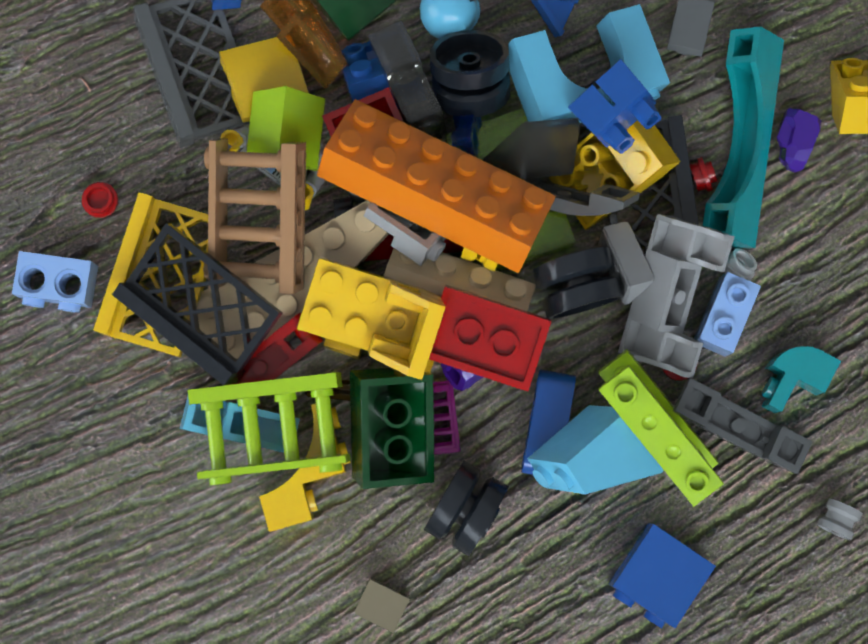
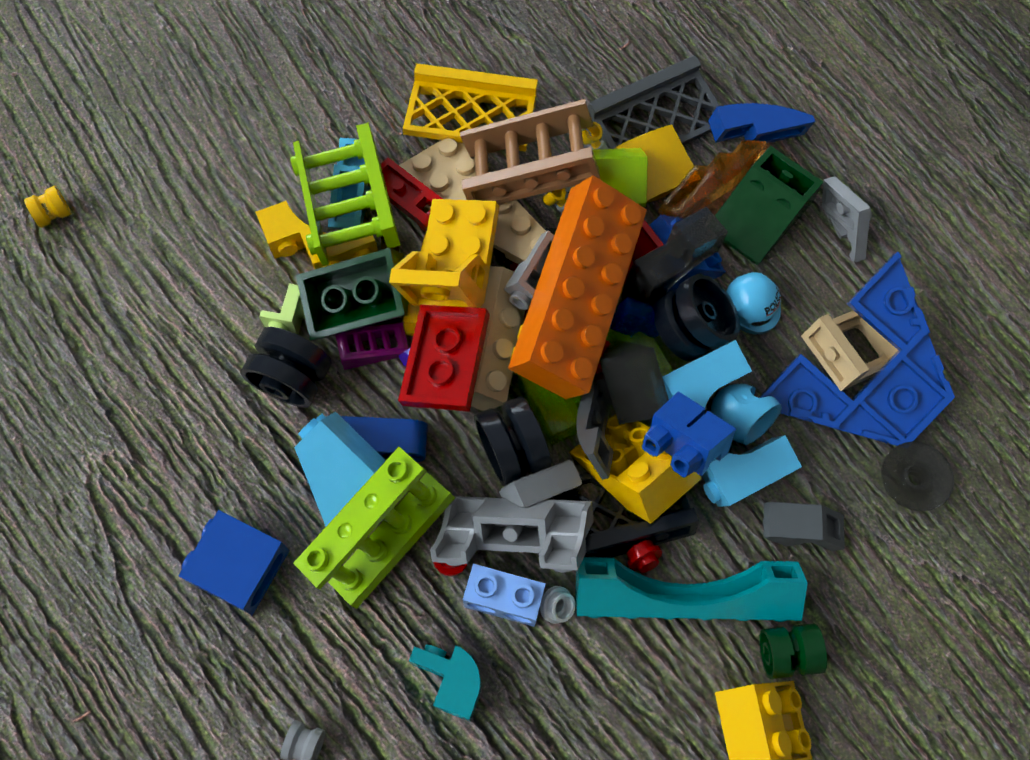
camera: 85 degrees right, 15 degrees down
light blue brick [12,251,98,313] -> none
red plate [82,182,119,218] -> none
black fence [112,223,283,385] -> none
dark tan panel [355,578,410,633] -> none
dark grey slope [673,378,813,474] -> none
dark purple rock [777,108,822,173] -> none
none -> yellowish green bracket [259,283,305,335]
none -> medium azure helmet [711,384,782,445]
none -> dark green wheel [759,623,827,679]

